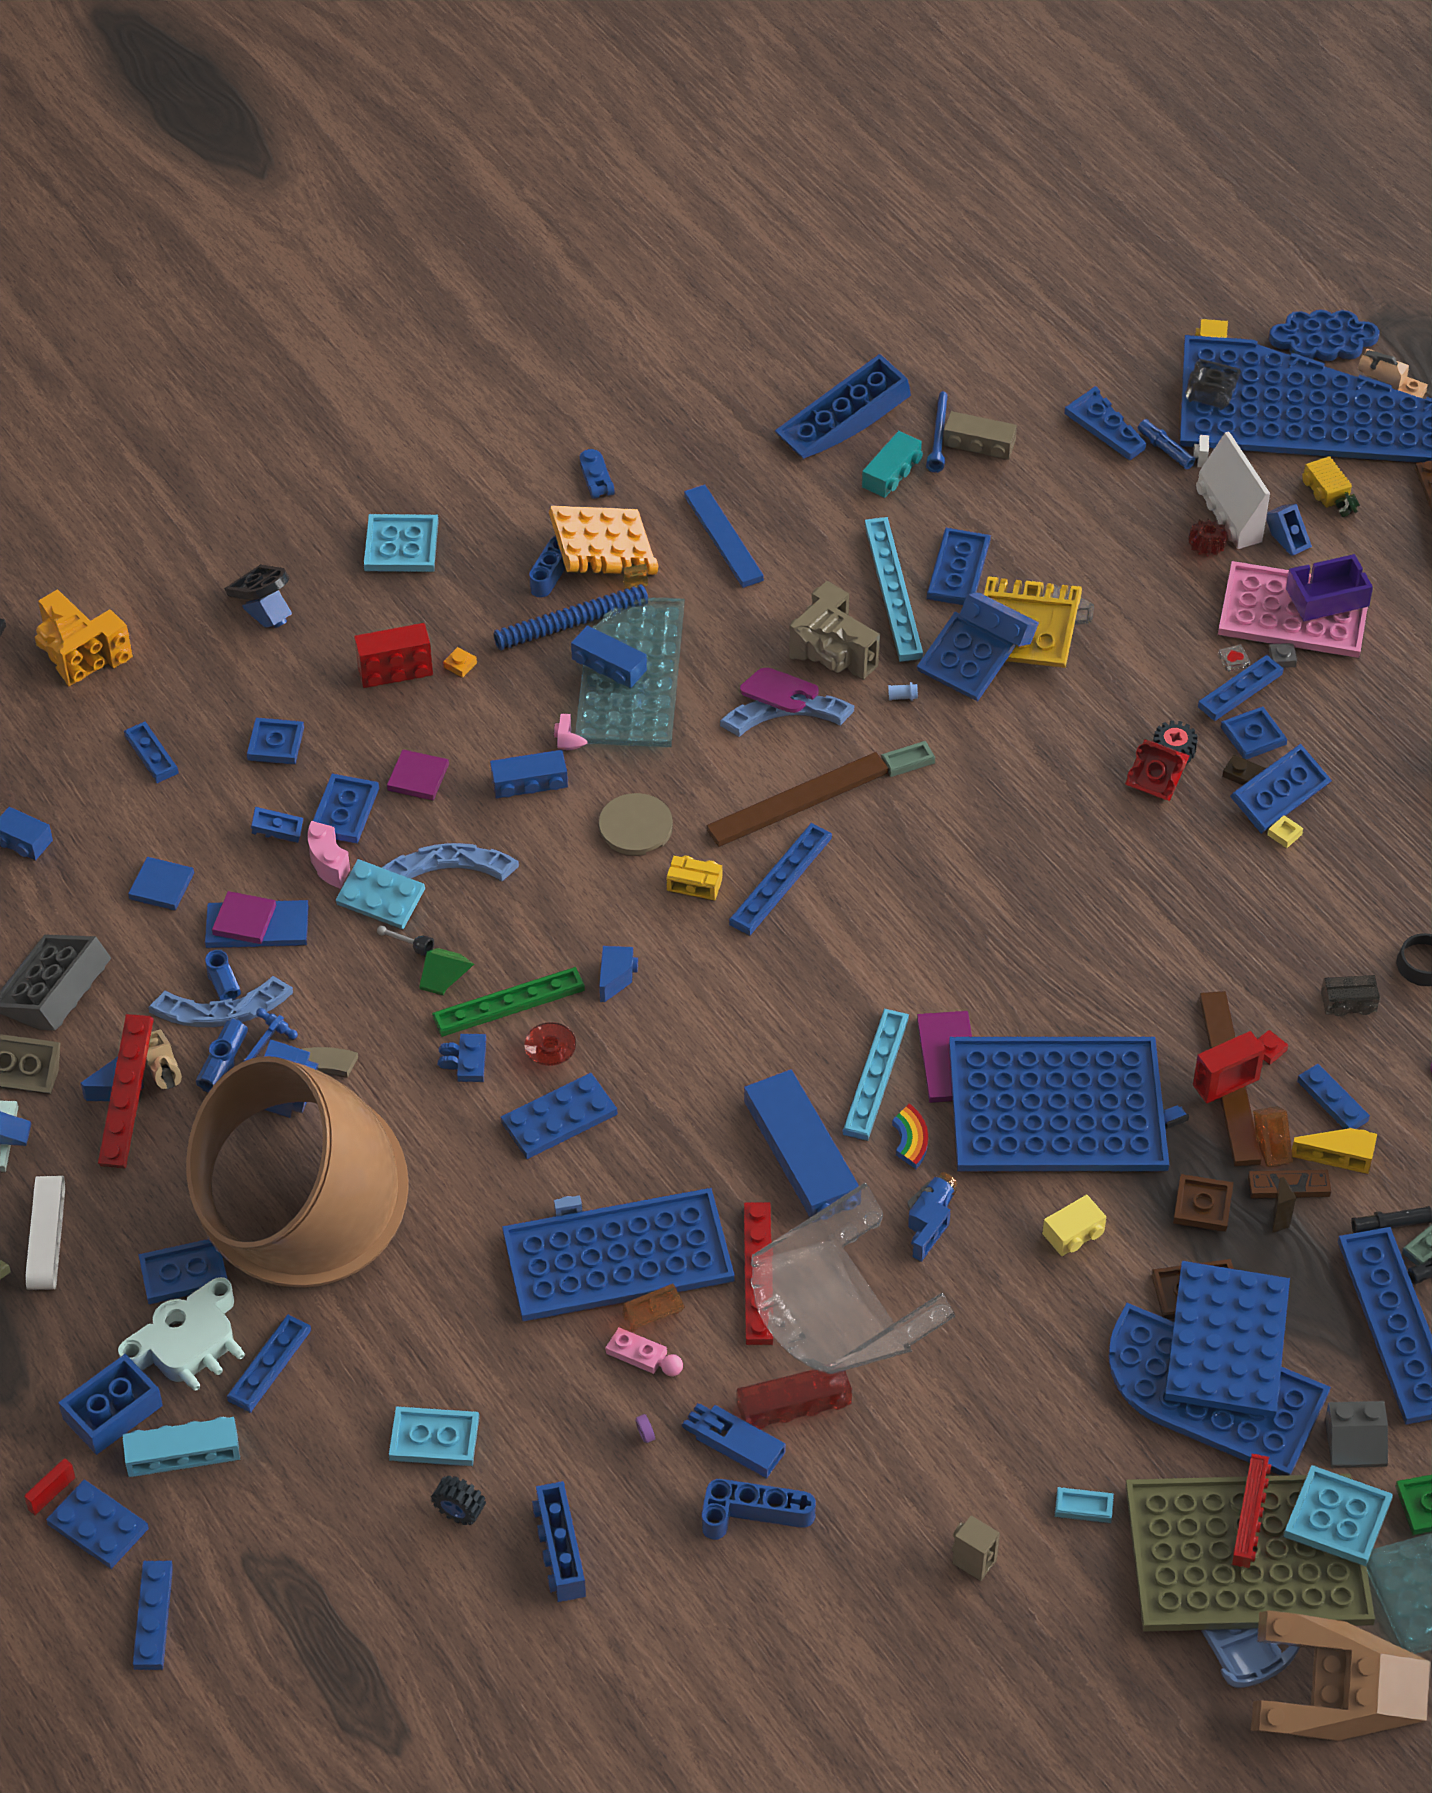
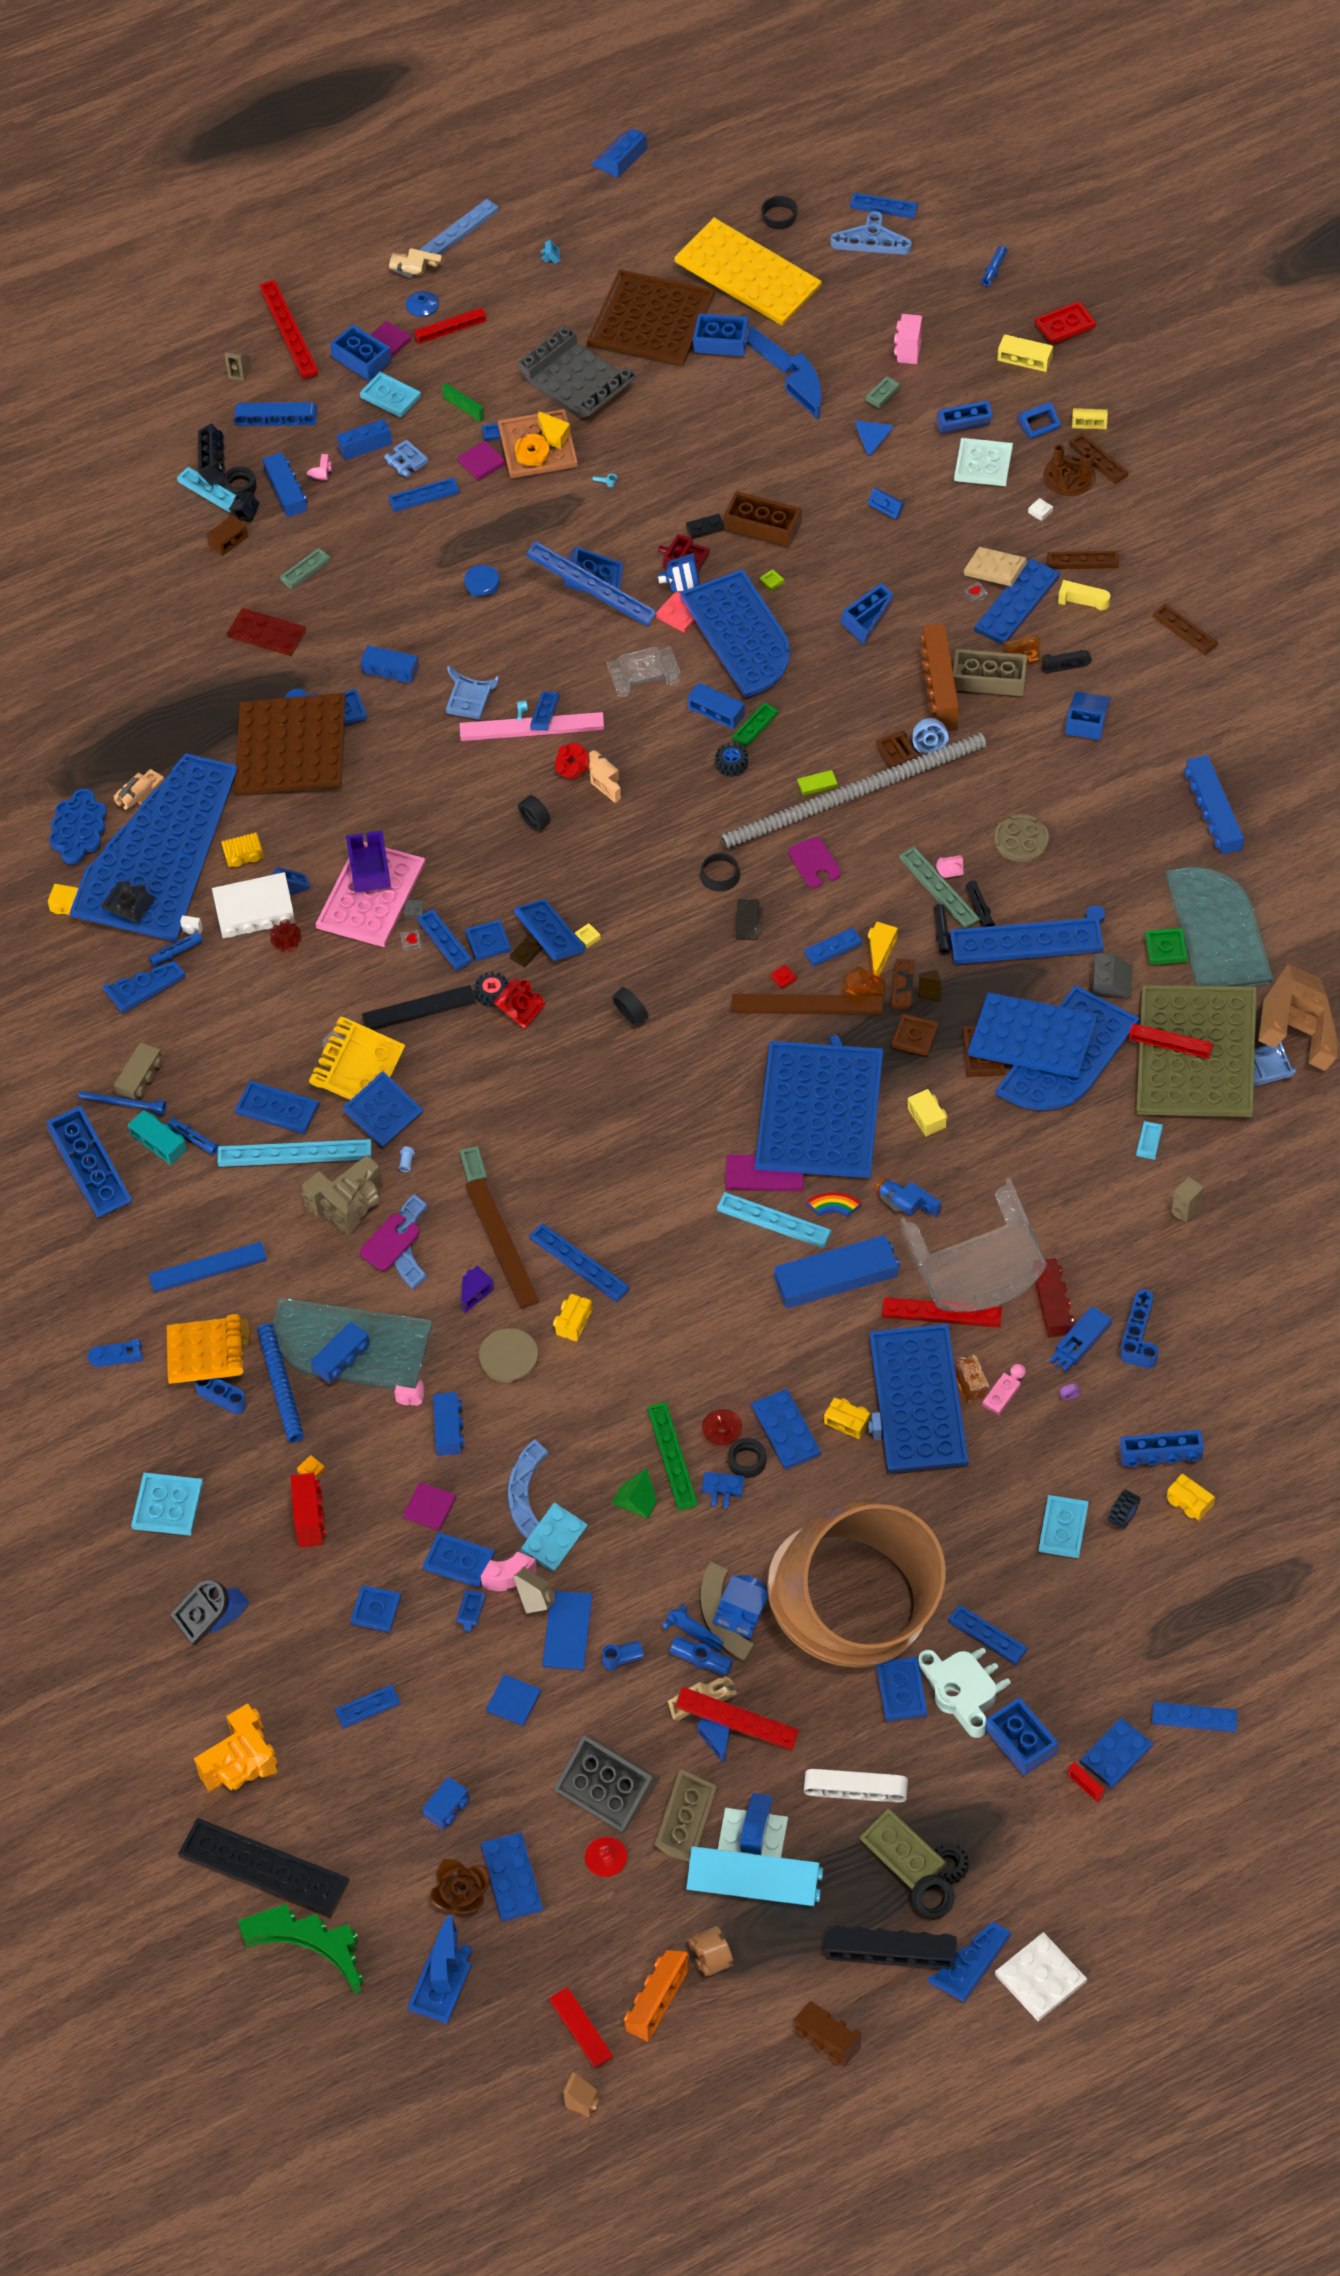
camera: 80 degrees left, 5 degrees up
medium azure brick [123,1417,240,1477] -> none
medium blue tile [148,976,293,1027] -> none
magenta tile [212,891,276,944] -> none
hinge [377,926,434,957] -> none
blue slope [599,946,638,1002] -> none
blue brick [959,593,1039,646] -> none
red window [1193,1031,1265,1104] -> none
medium azure plate [1284,1465,1393,1566] -> none
dark green plate [1335,492,1360,517] -> none
none -> blue pin [167,1117,219,1155]
none -> black tile [362,985,476,1030]
none -> dark purple slope [461,1265,494,1313]
none -> slope [513,1568,556,1614]
none -> black tyre [612,987,649,1025]
none -> black tyre [728,1438,767,1478]
none -> yellow brick [824,1398,871,1440]
none -> yellow brick [1167,1474,1215,1521]

